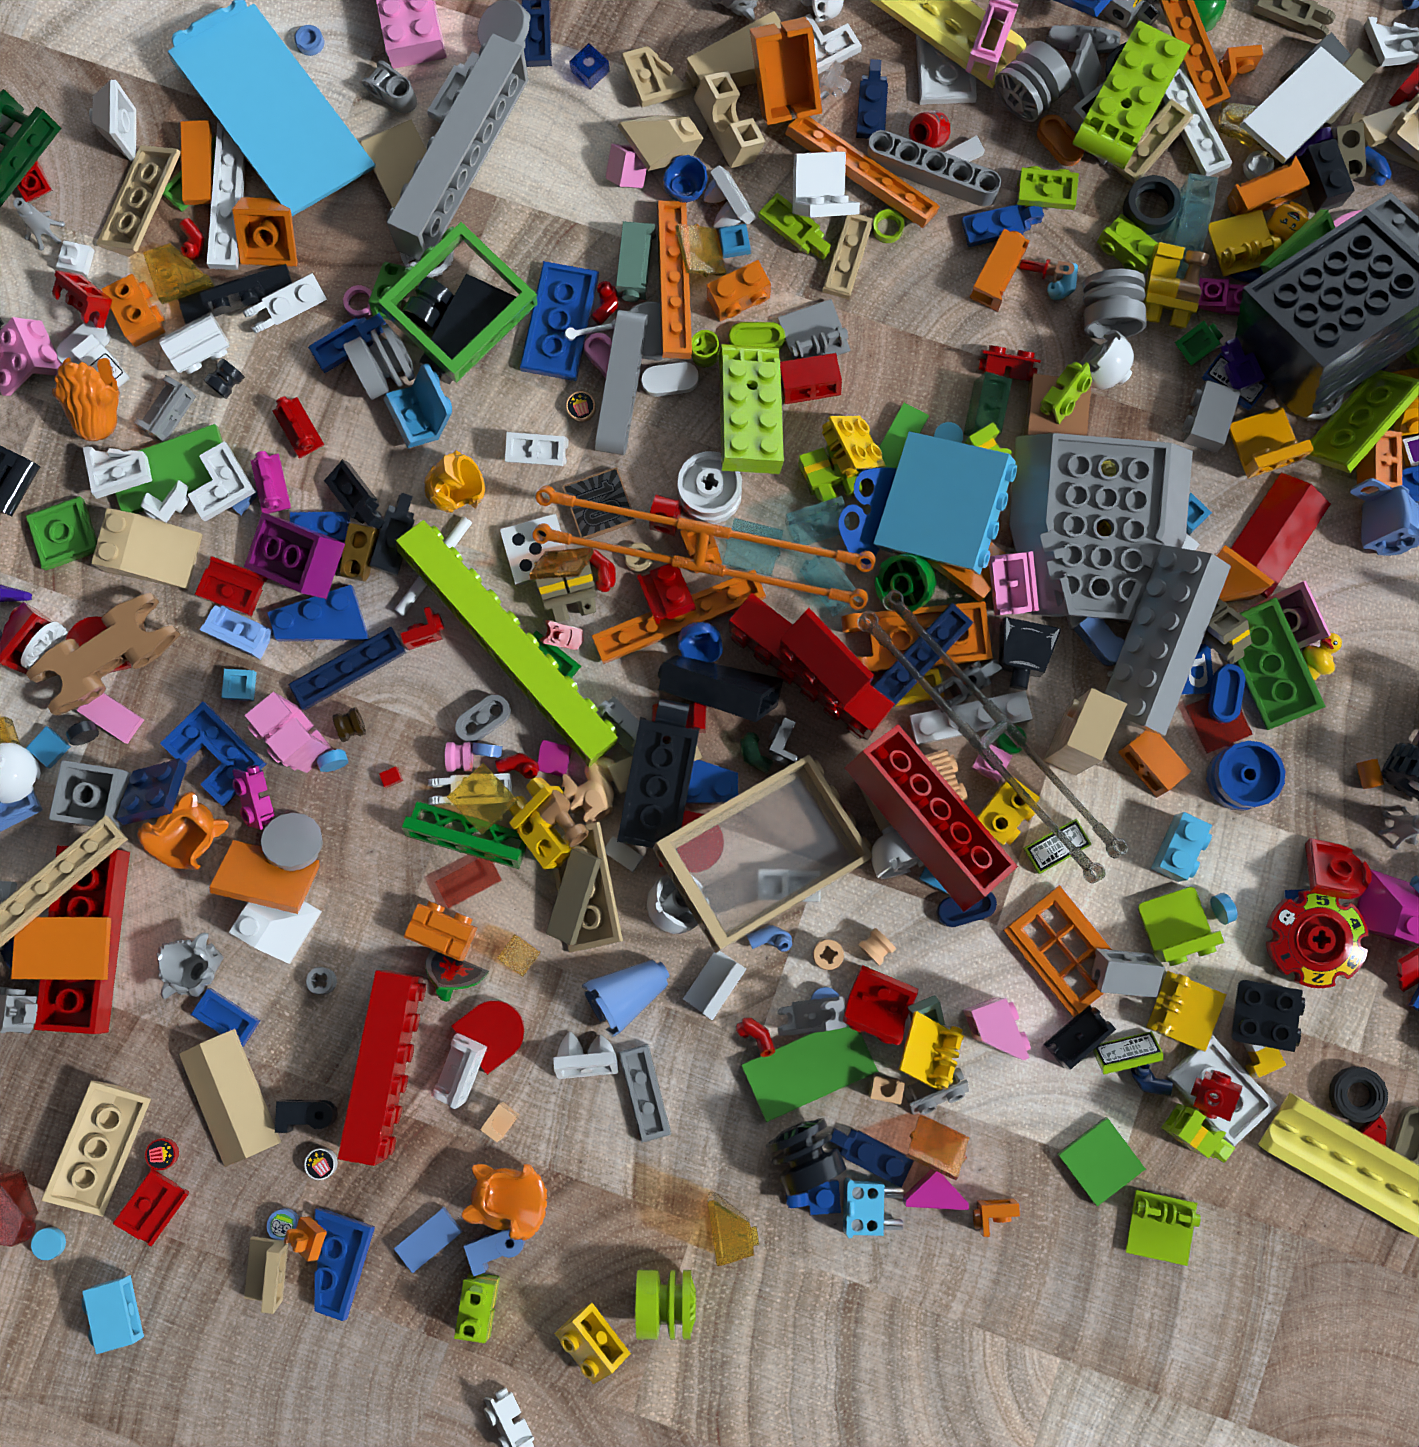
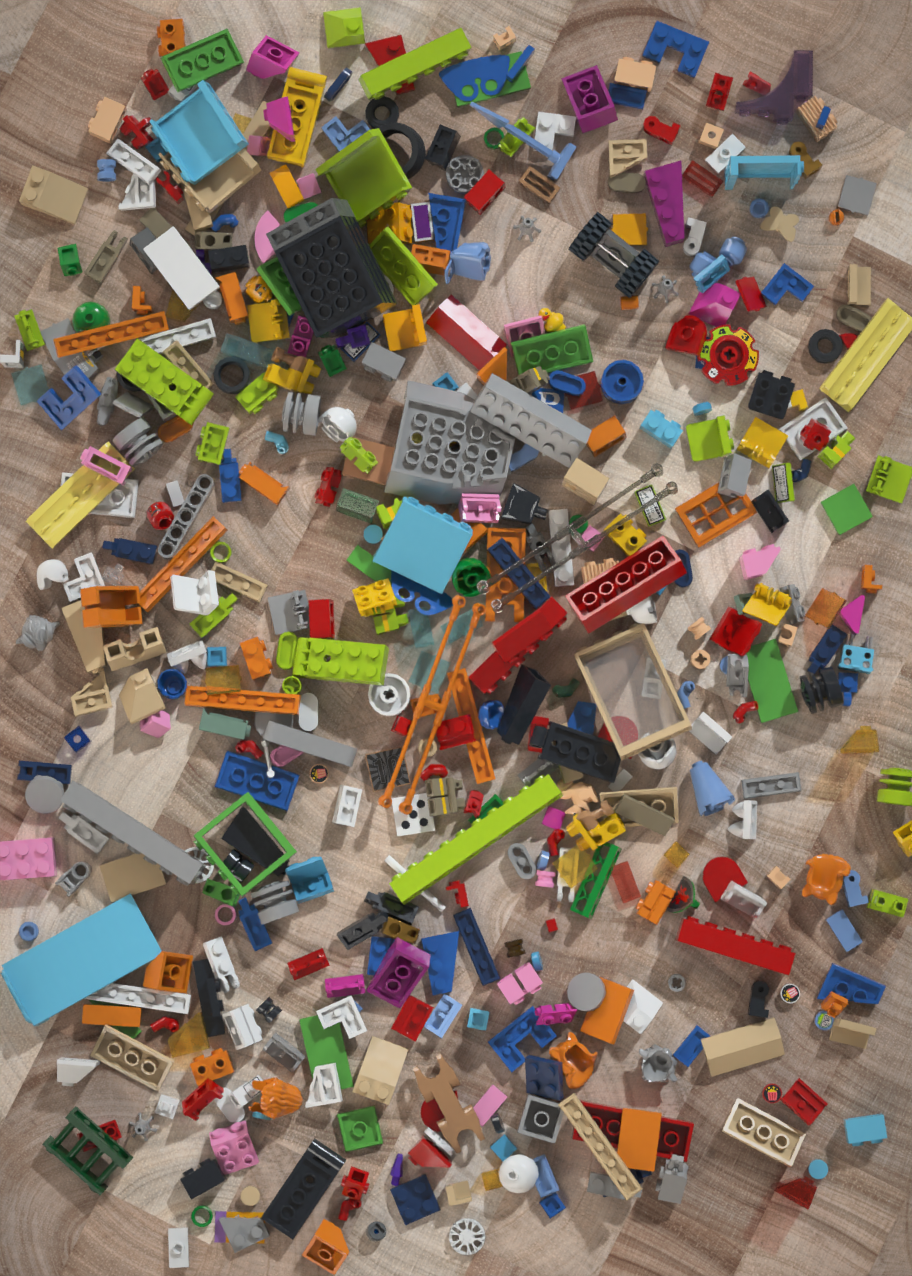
camera: 90 degrees left, 5 degrees up
white bracket [141,480,189,523] -> none
light orange helmet [424,450,485,513] -> none
clear orange piece [529,548,594,580] -> none
light grey bracket [769,718,799,767] -> none
piece [1020,256,1075,282] -> none

